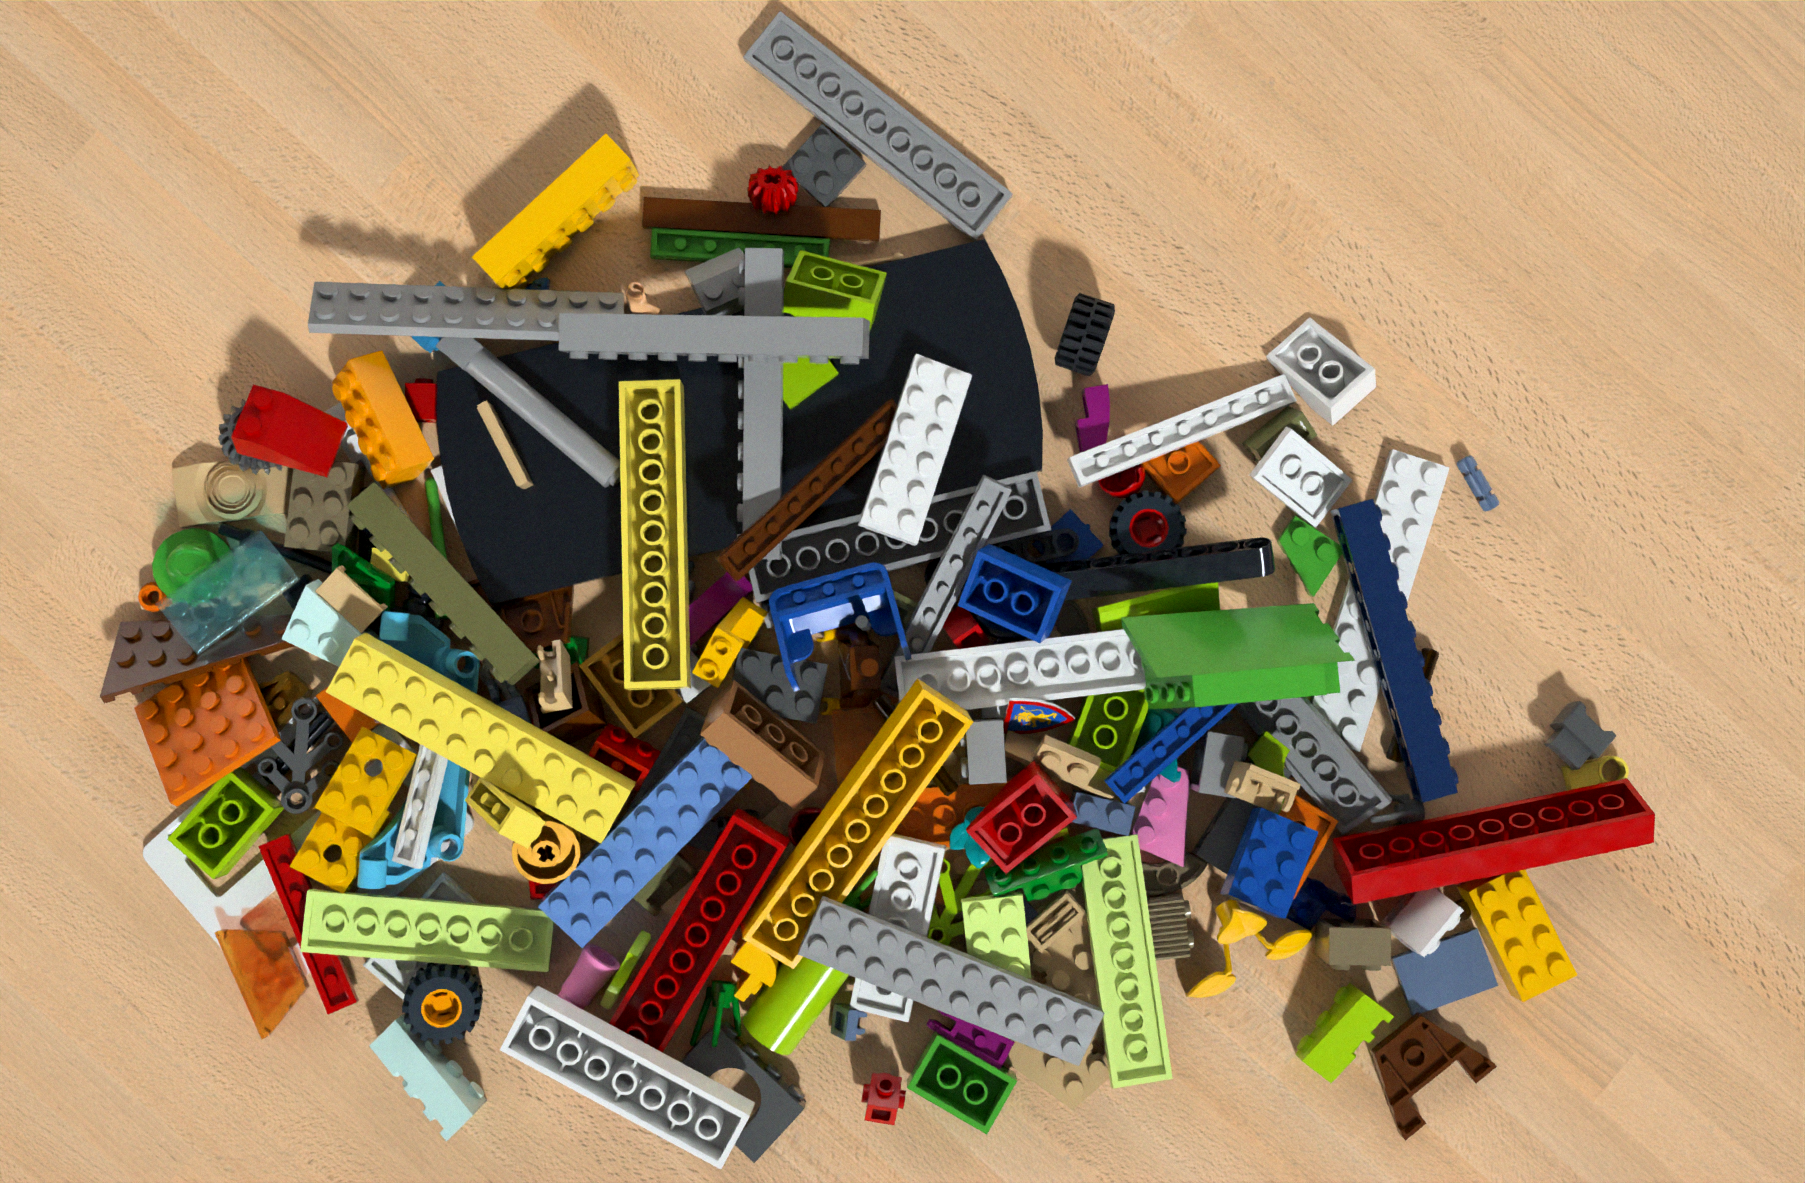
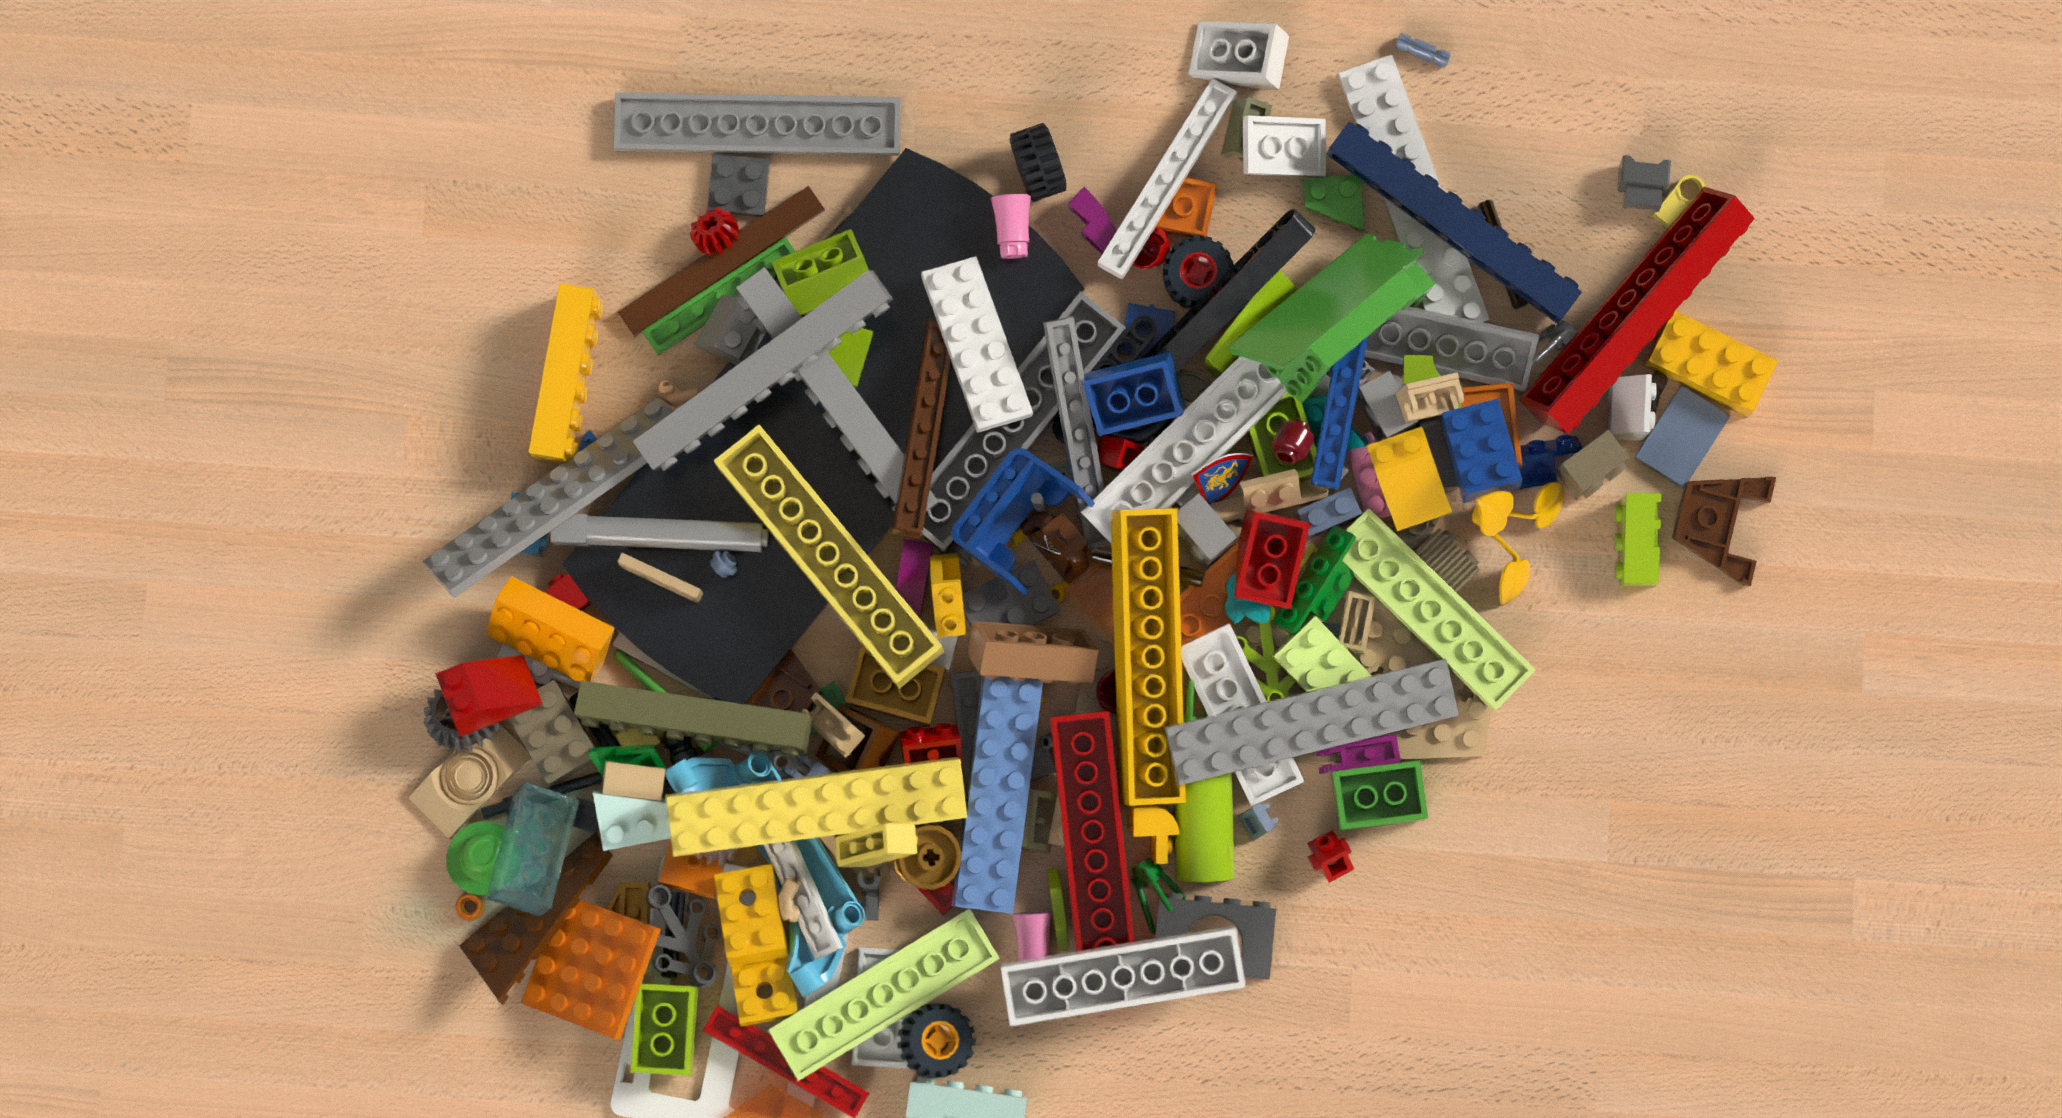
camera: 35 degrees left, 5 degrees down
none -> sand blue plate [710,550,737,578]
none -> tan arm [778,876,801,922]
none -> dark grey plate [858,868,880,921]
none -> bright pink plant [991,194,1031,259]
none -> dark red head [1271,419,1314,464]
none -> yellow slope [1367,426,1453,531]

